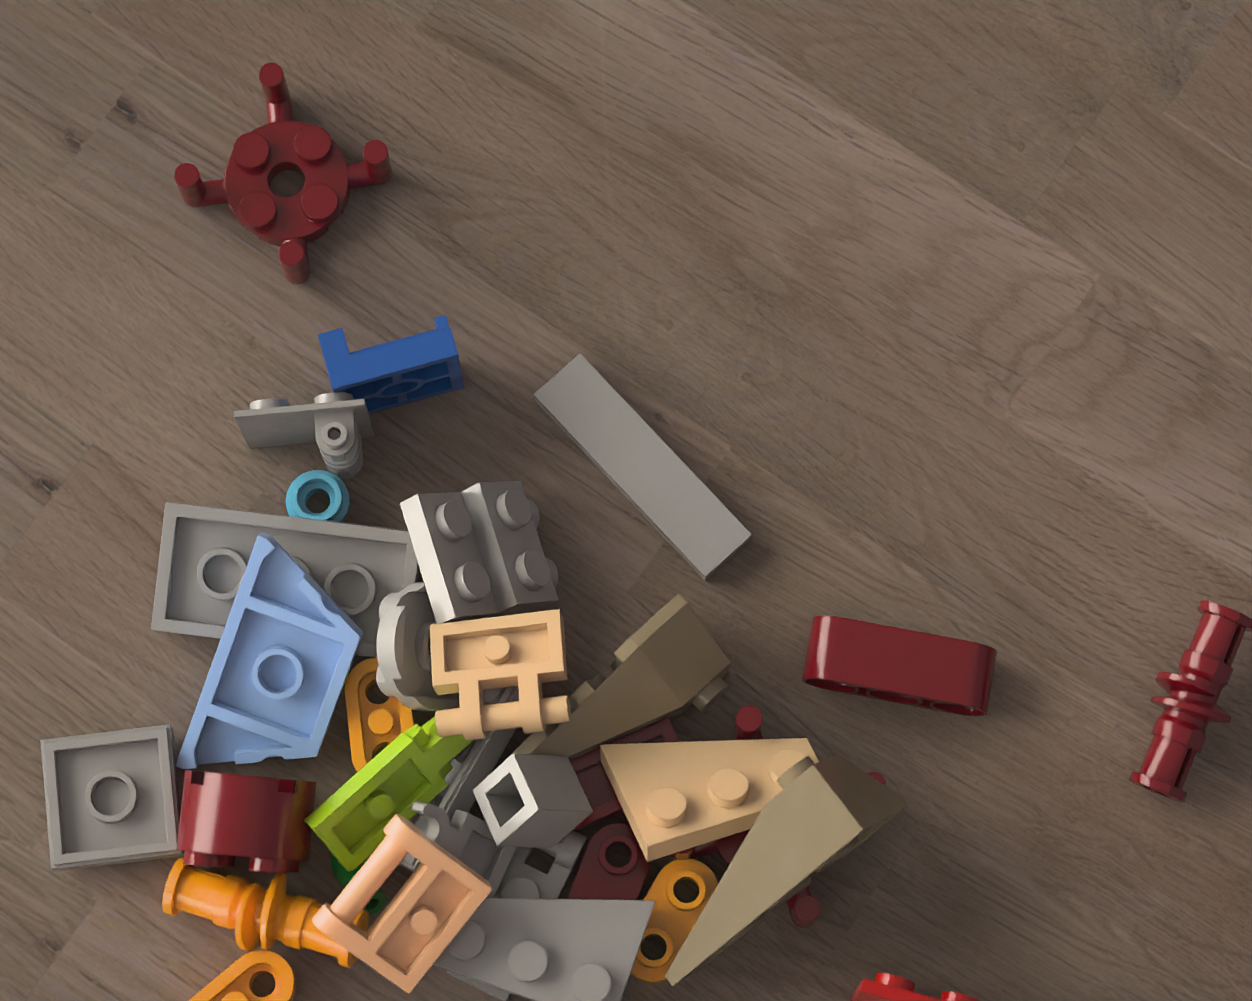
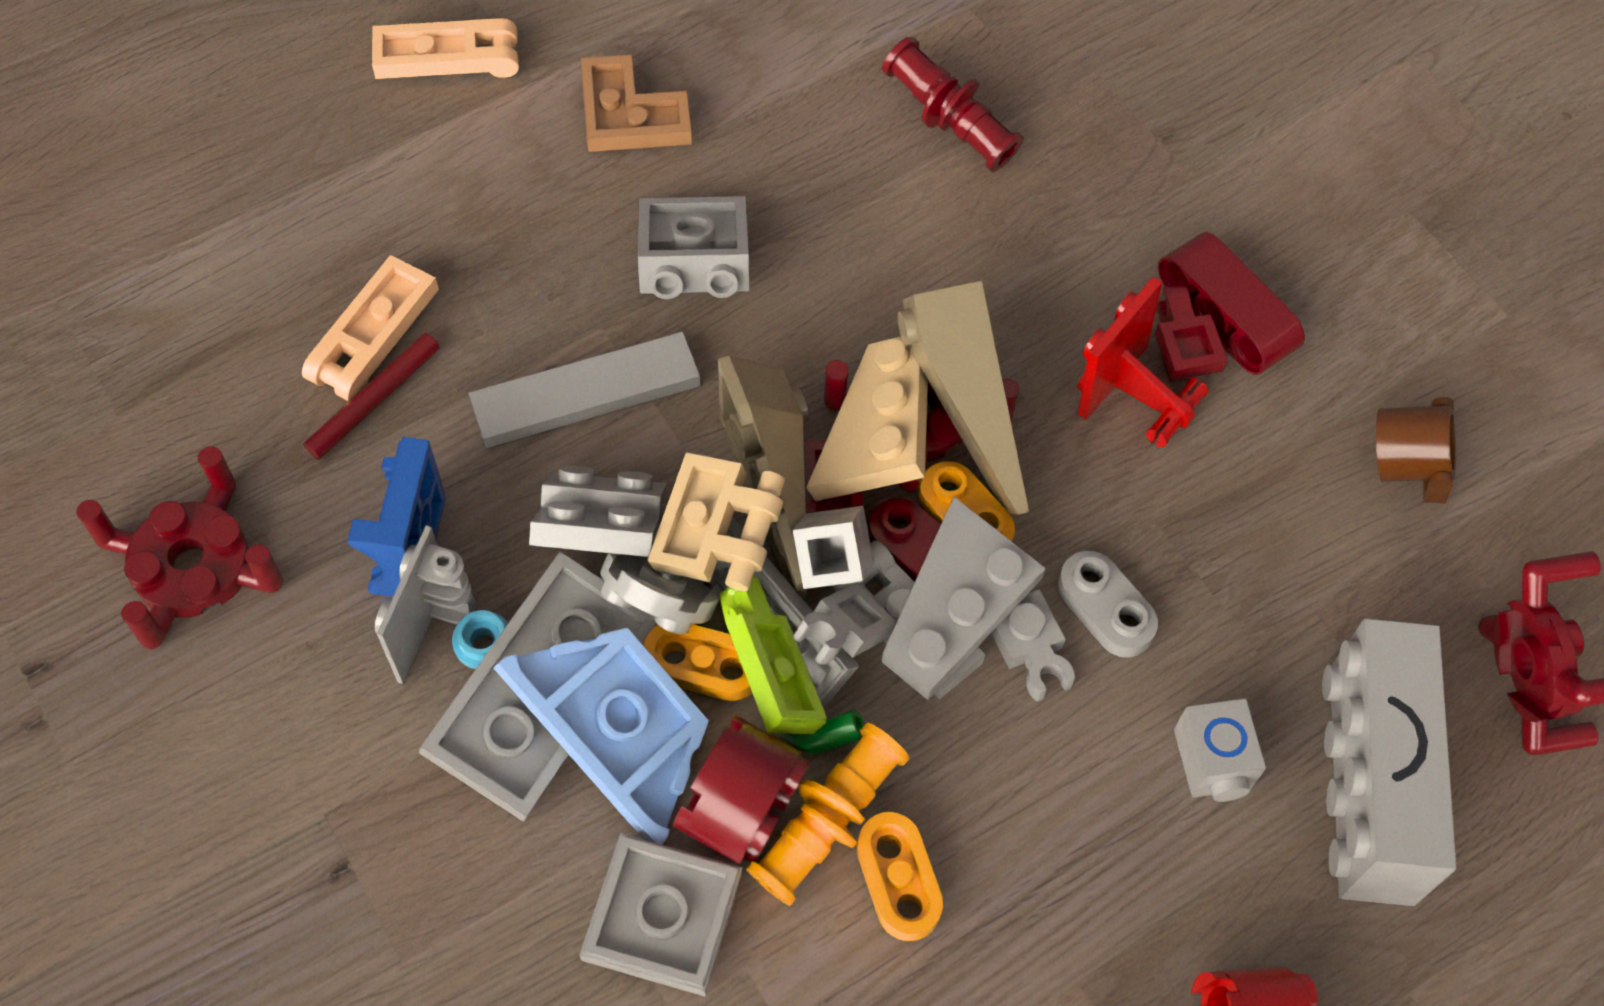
camera: 70 degrees left, 15 degrees down
light nougat plate [312,814,492,994] -> none
dark red beam [802,615,997,716] -> none
none -> light nougat plate [302,255,439,401]
none -> dark red bar [303,333,440,460]
none -> light nougat plate [372,19,519,79]
none -> medium nougat plate [581,55,692,152]
none -> light grey plate [638,196,749,299]

